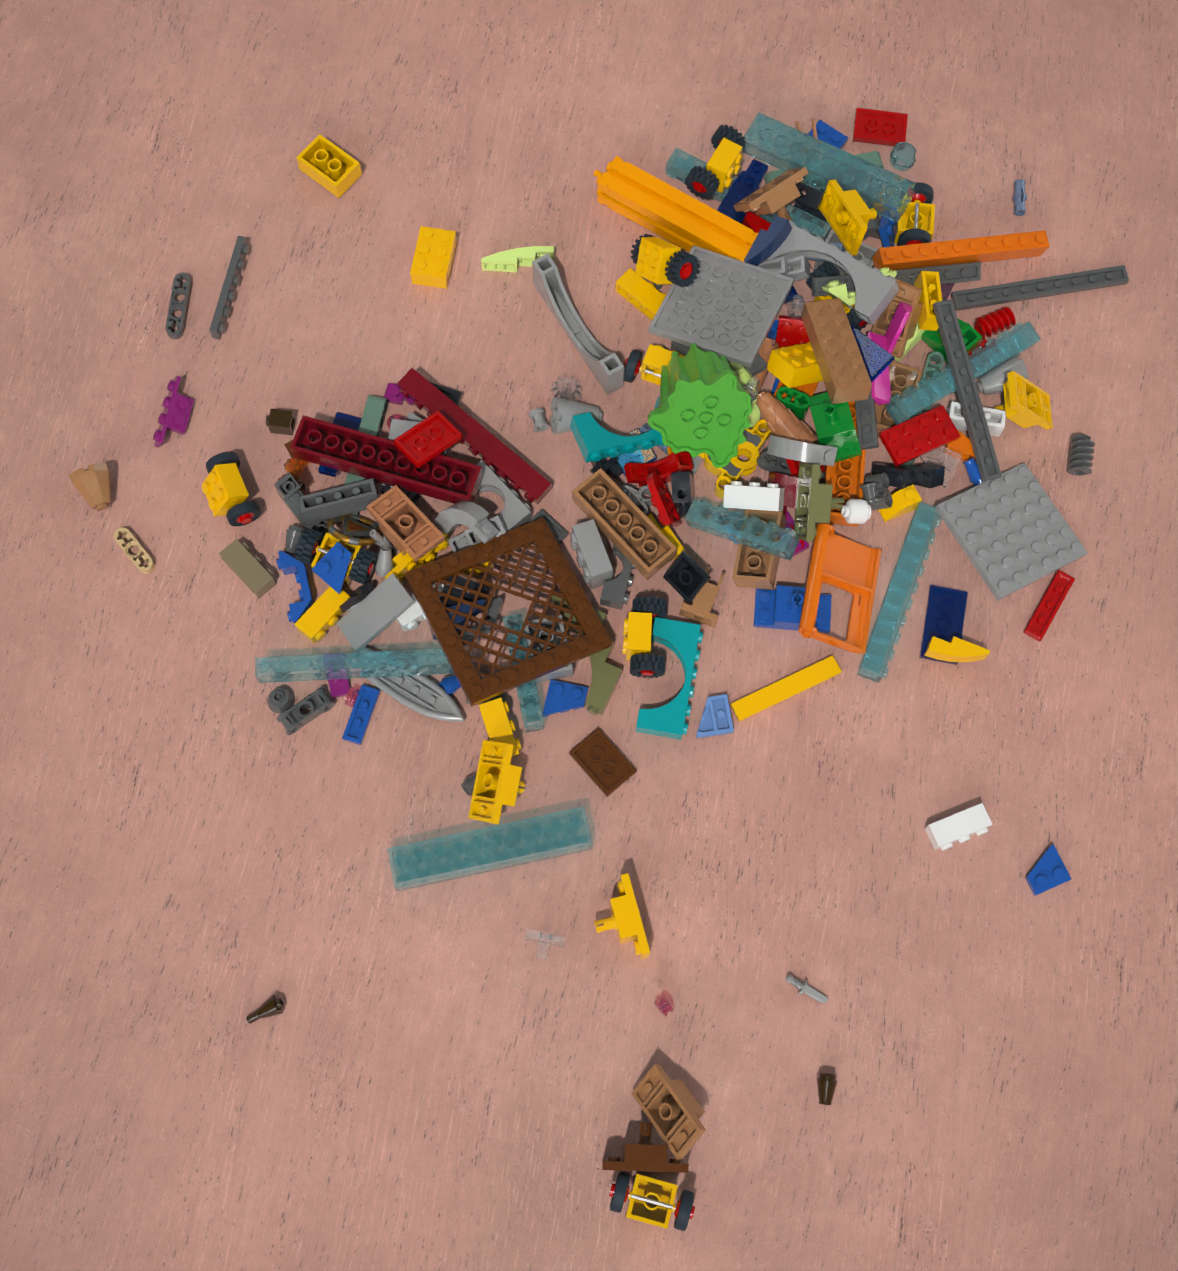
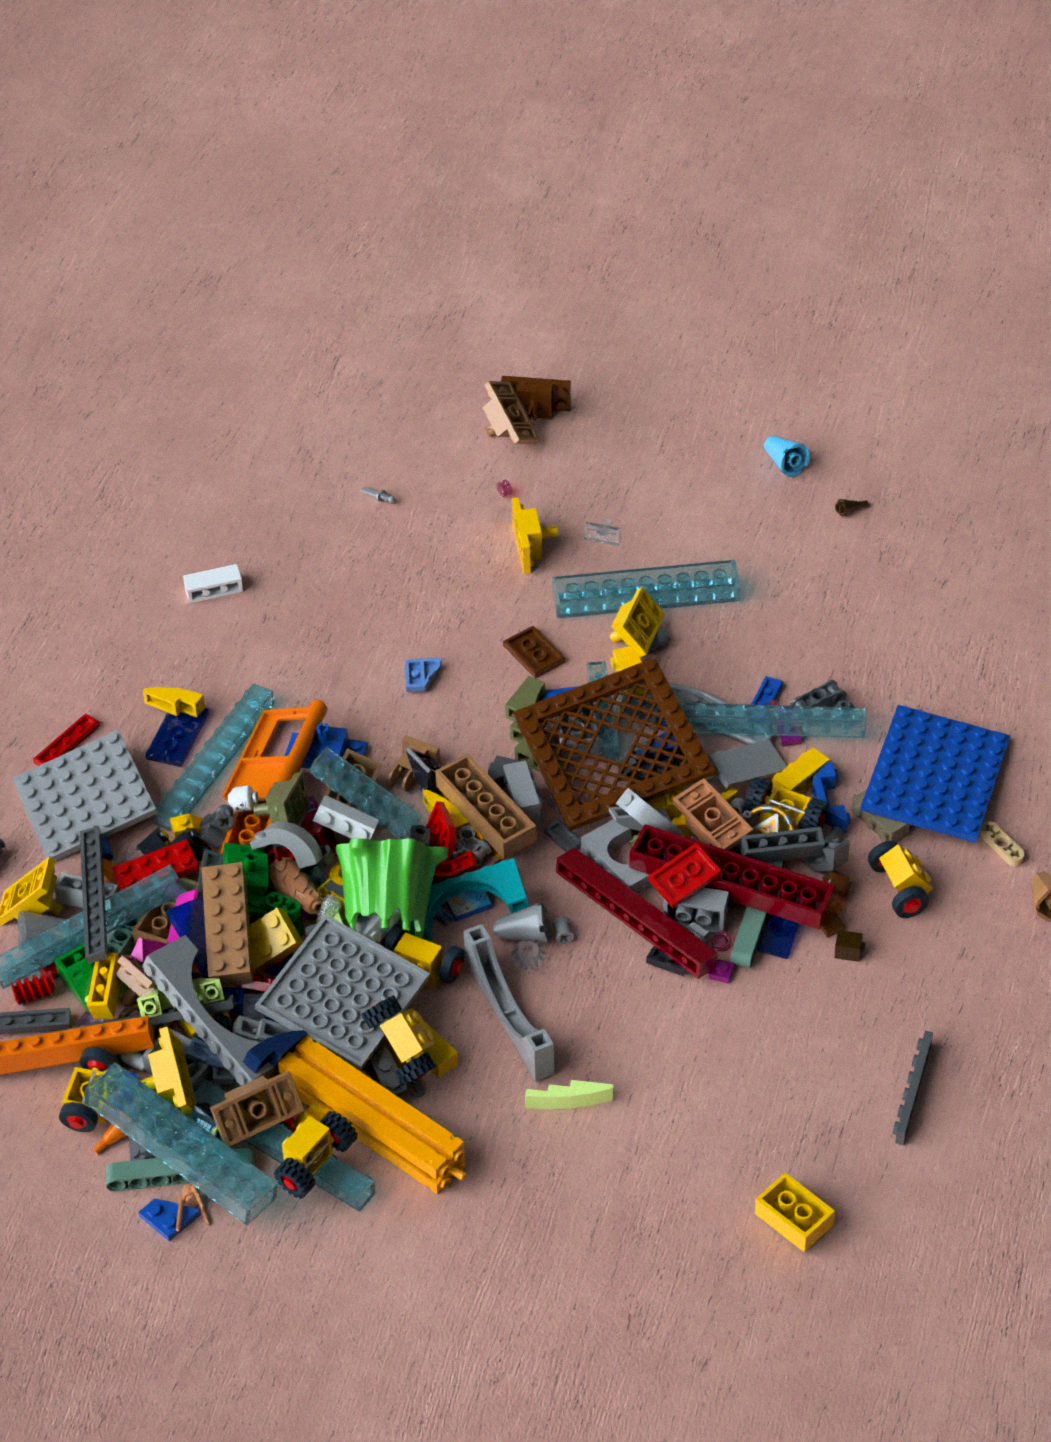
camera: 170 degrees left, 25 degrees down
magenta bracket [153,376,194,447] -> none
dark grey beam [165,273,192,339] -> none
blue wing [311,542,353,595] -> none
black slope [339,582,374,613] -> none
yellow brick [410,226,457,289] -> none
brick [609,1172,695,1231] -> none
brick [622,596,667,678] -> none
teal arch [635,617,703,740] -> none
clear blue piece [717,159,768,223] -> none
yellow tile [730,655,842,722] -> none
dark brown cone [817,1073,837,1105] -> none
red plate [852,108,908,148] -> none
clear light blue hair [890,142,916,171] -> none
blue wing [1025,844,1071,896] -> none
none -> medium azure cone [764,435,810,477]
none -> blue plate [860,705,1010,843]

